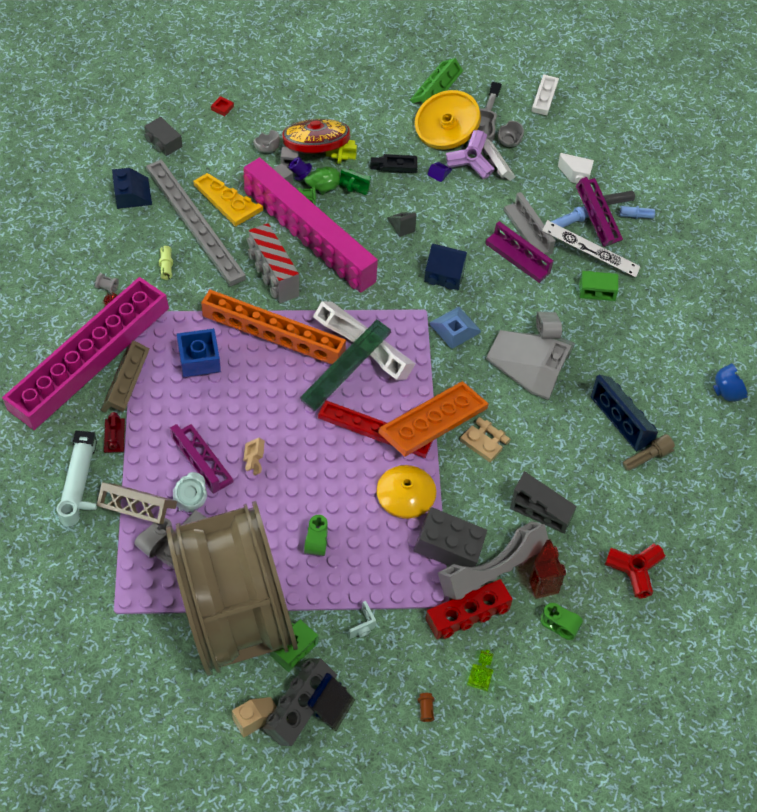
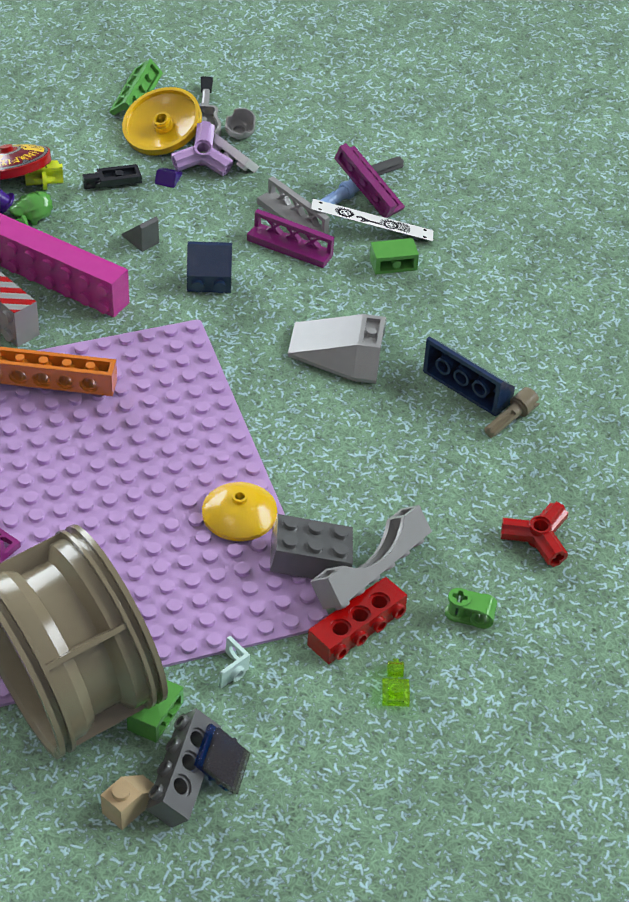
camera: 15 degrees left, 10 degrees down
tan plate [243,438,265,475] -> none
clear green tile [300,319,391,411] -> none
bright green piece [304,515,328,556] -> none
white arch [313,301,416,380] -> none
red tile [318,400,433,458] -> none
green hips [339,168,371,195] -> none
orange plate [379,381,489,457] -> none
dark orange pin [417,693,435,722] -> none
medium blue slope [430,307,481,349] -> none
tan plate [460,417,511,463] -> none
dark grey wedge [510,471,577,534] -> none
clear red slope [529,539,566,599] -> none
white plate [532,74,559,115] -> none
light grey beam [536,311,562,339] -> none
white slope [558,153,594,183] -> none
light blue axle [620,206,655,219] -> none
blue cylinder [713,363,748,402] -> none

